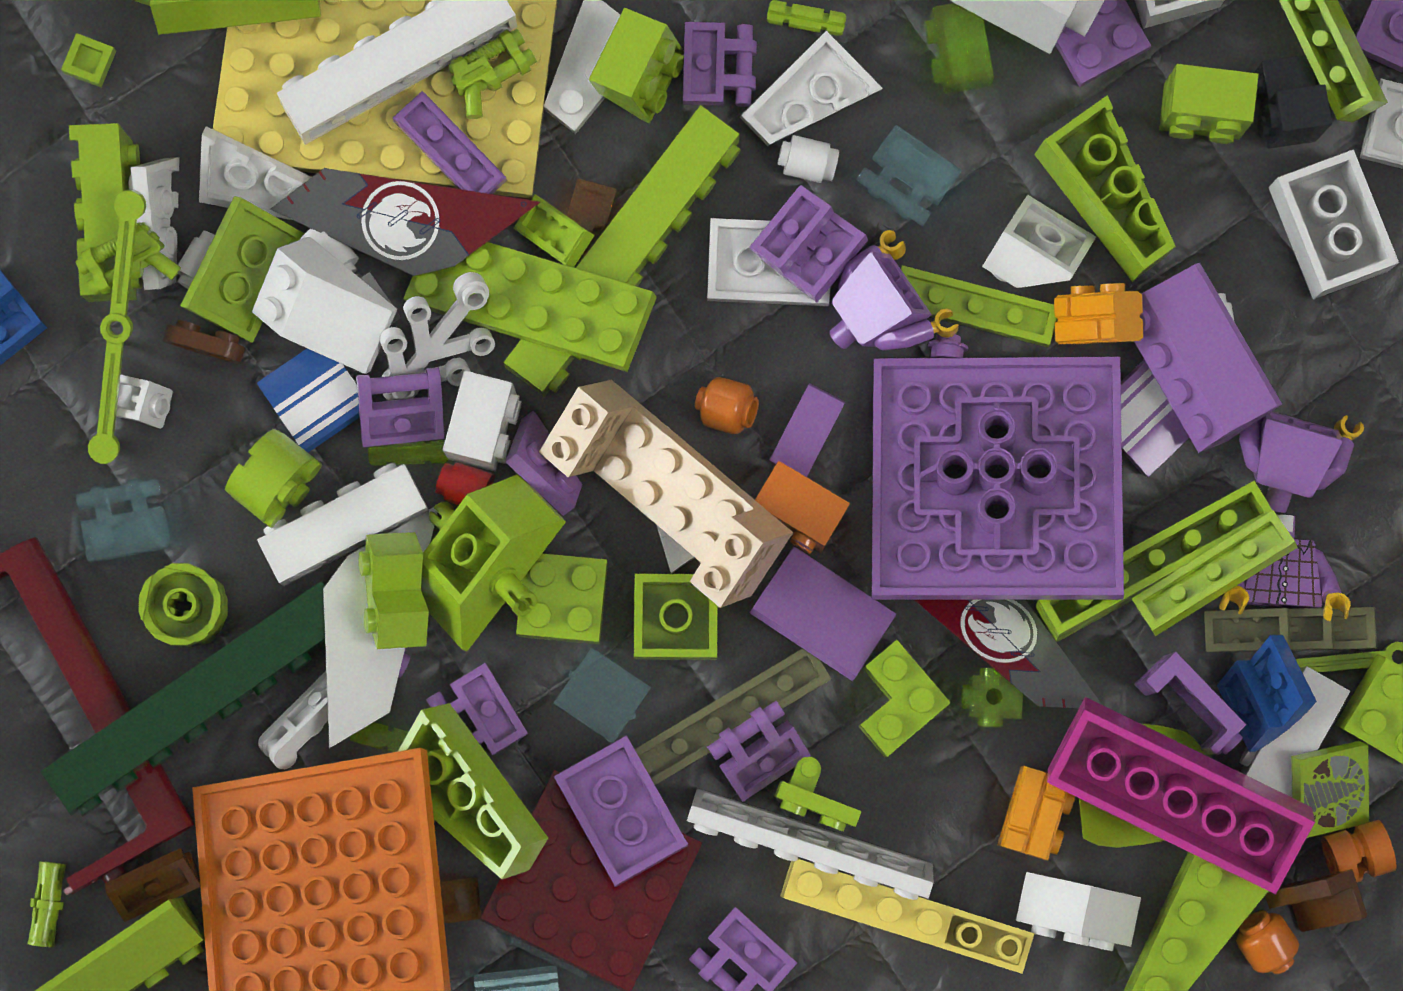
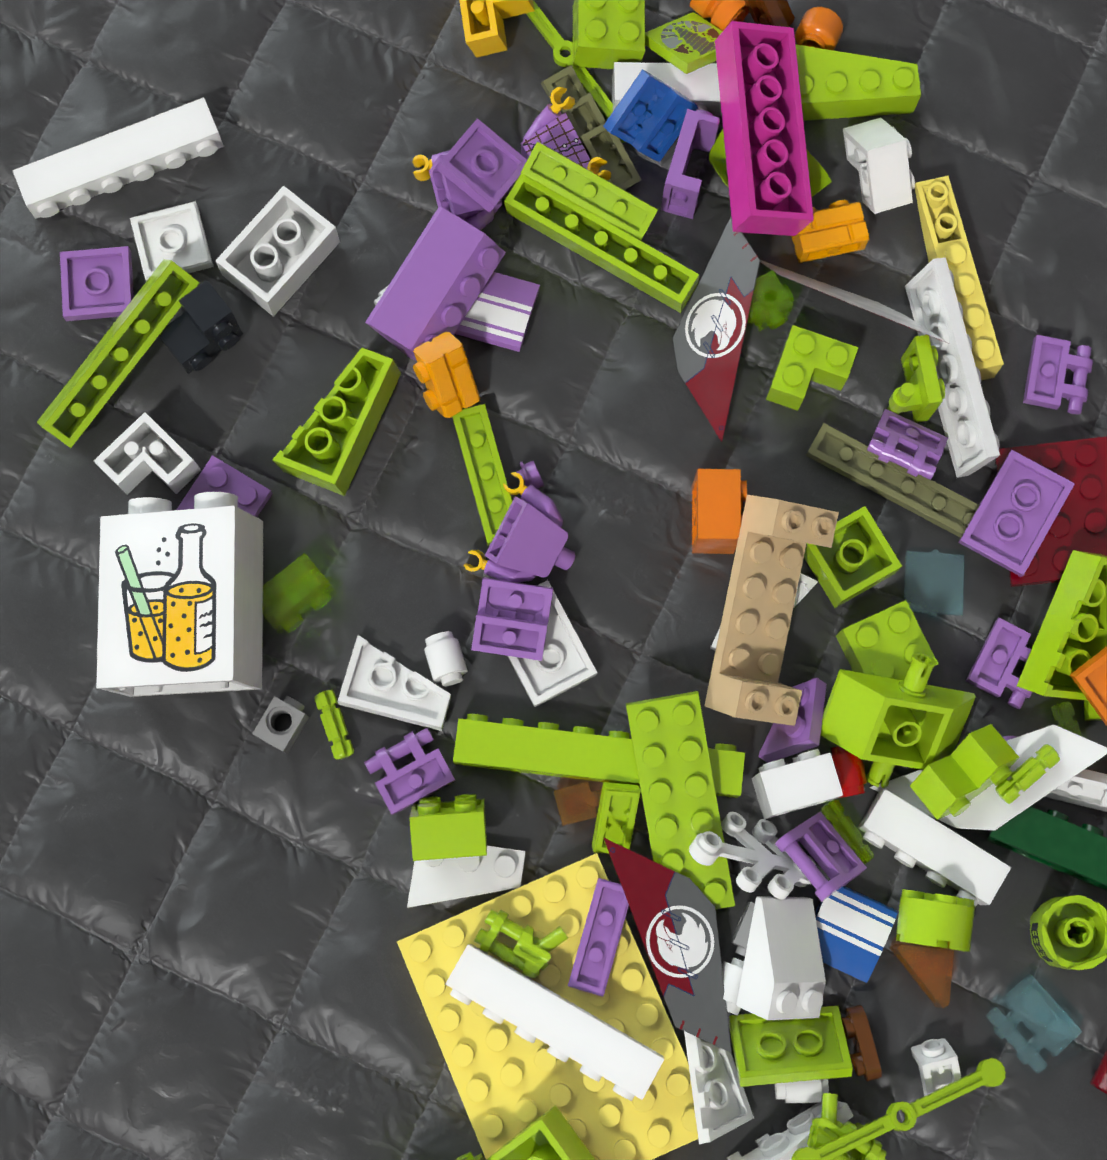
camera: 120 degrees left, 5 degrees down
orange head [695,377,759,434] -> none
medium lavender tile [750,547,896,681] -> none
medium lavender slope [770,383,845,477] -> none
clear light blue plate [857,125,962,226] -> none
medium lavender plate [872,357,1124,600] -> none
white slope [982,195,1096,288] -> none
lime brick [1159,64,1258,144] -> none
none -> medium lavender plate [436,118,527,213]
none -> white sticker [760,260,950,344]
none -> clear orange slope [890,944,954,1009]
none -> lime axle [995,744,1060,804]

